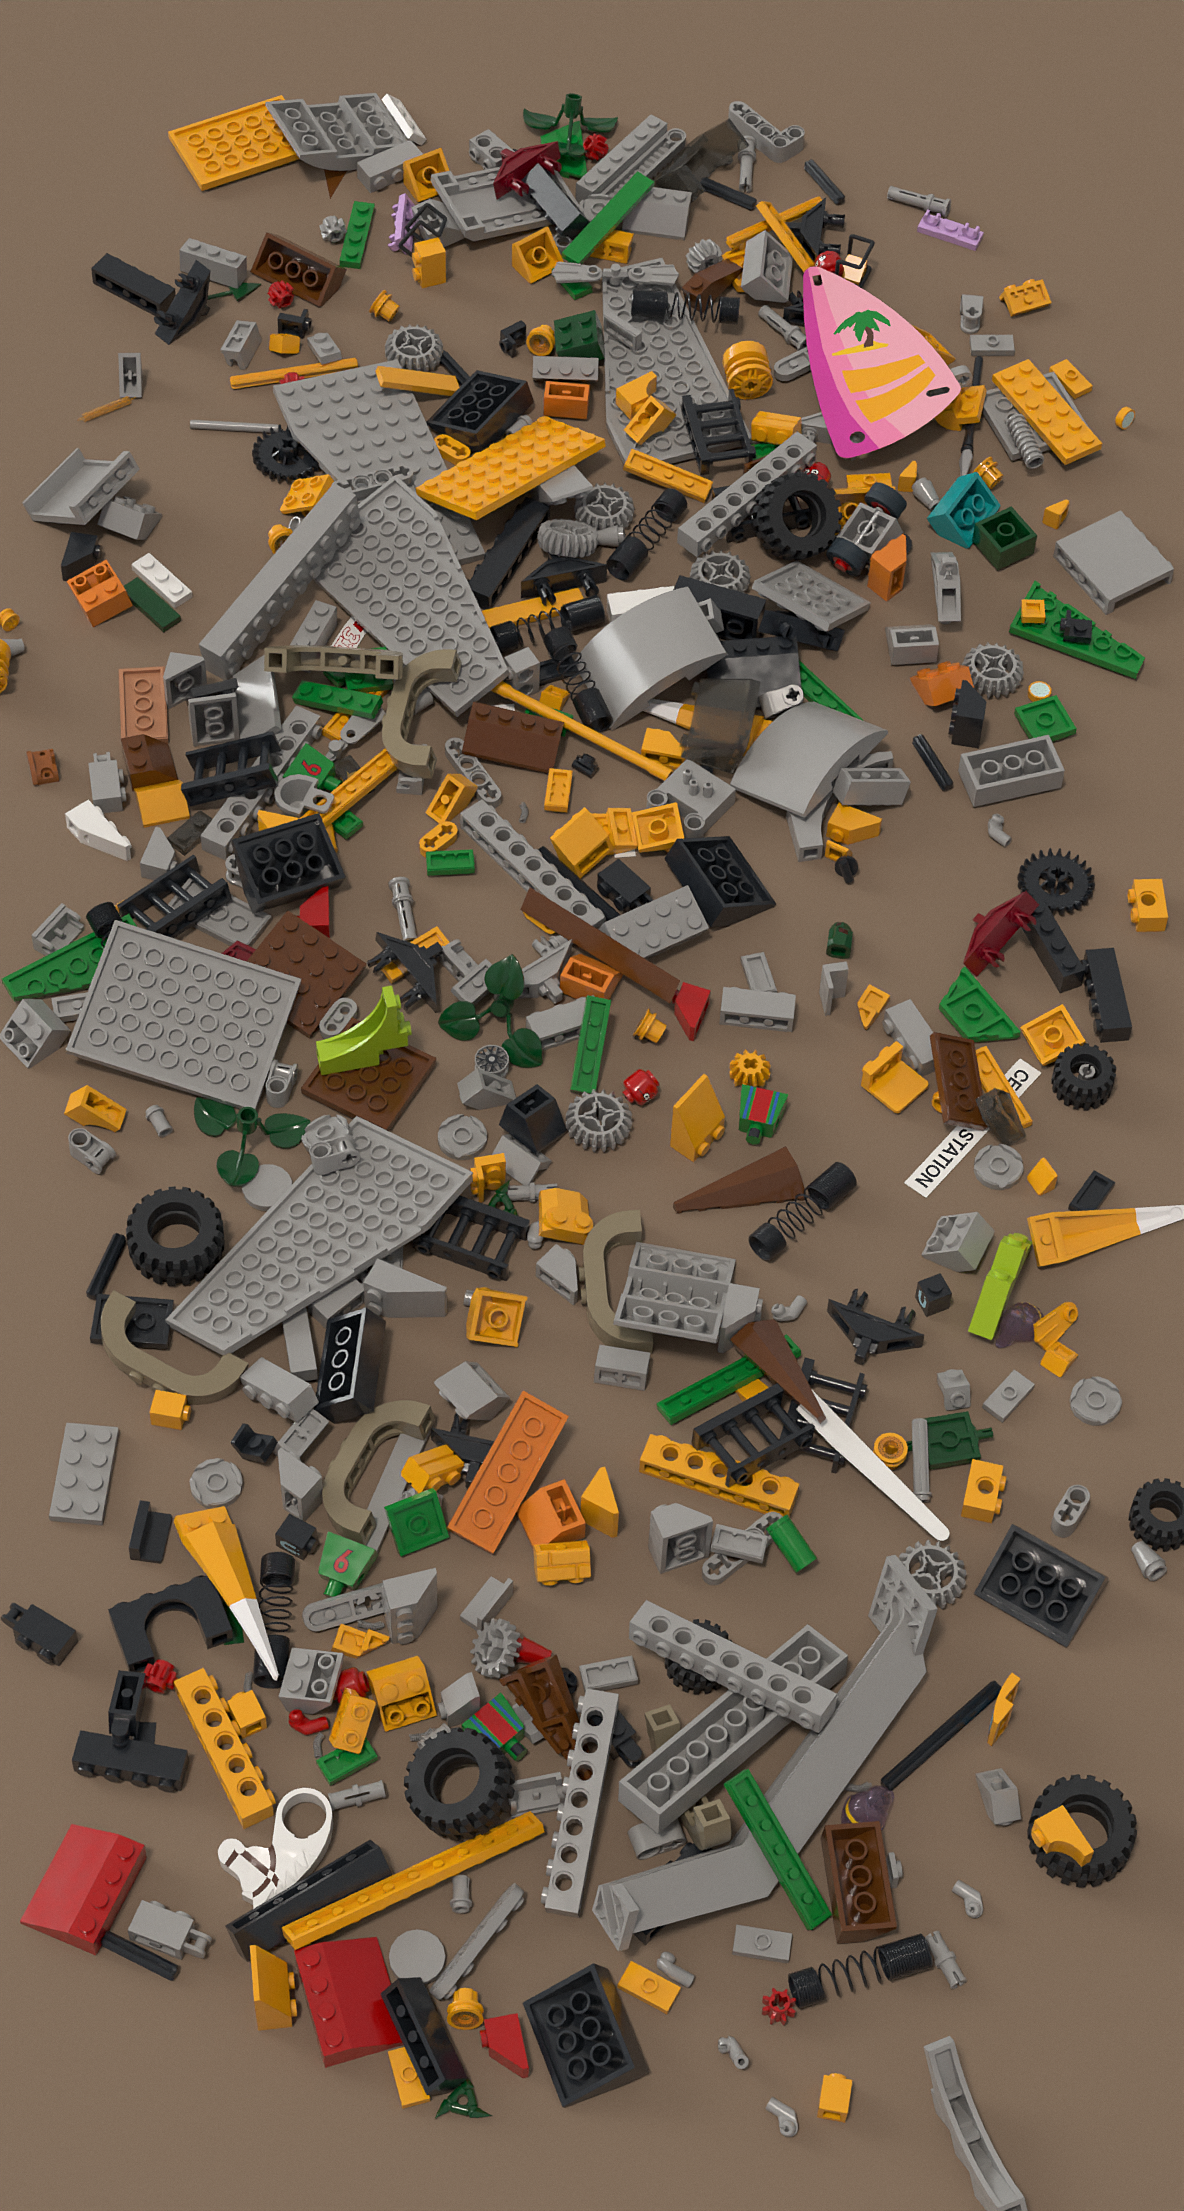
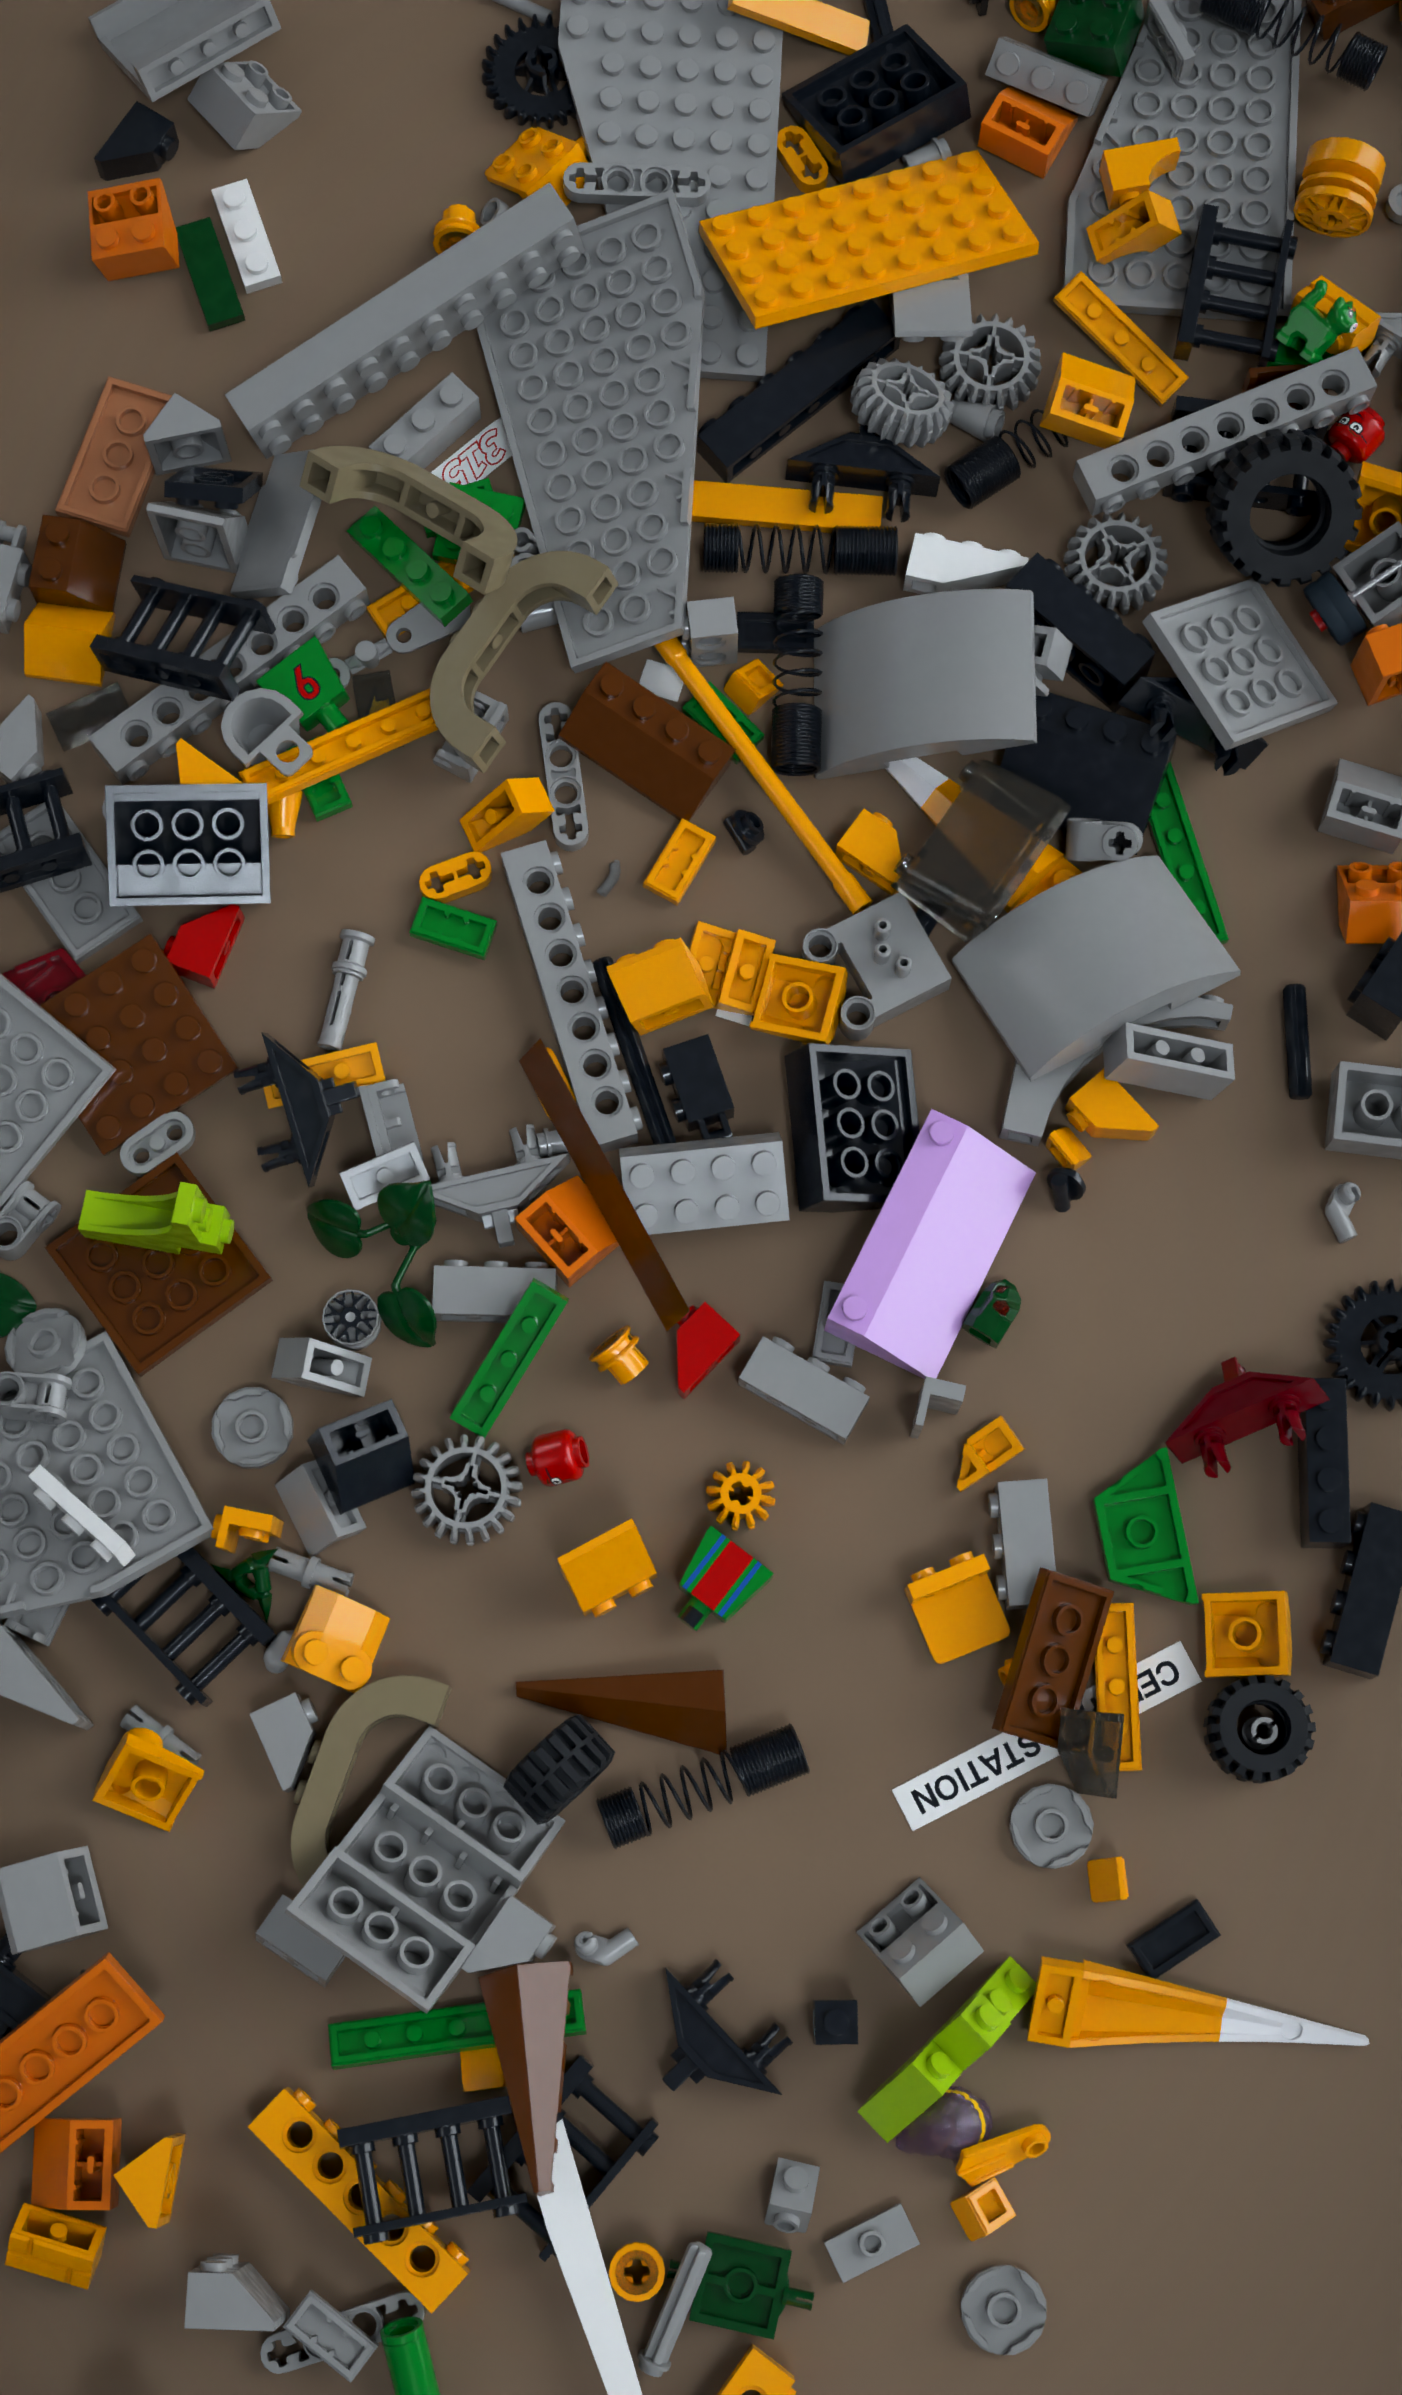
camera: 25 degrees right, 20 degrees up
none -> white plate [28,1464,136,1567]
none -> black tyre [503,1714,615,1825]
none -> lavender slope [824,1109,1036,1379]
none -> light orange slope [1040,352,1135,449]
none -> green animal [1275,280,1358,364]

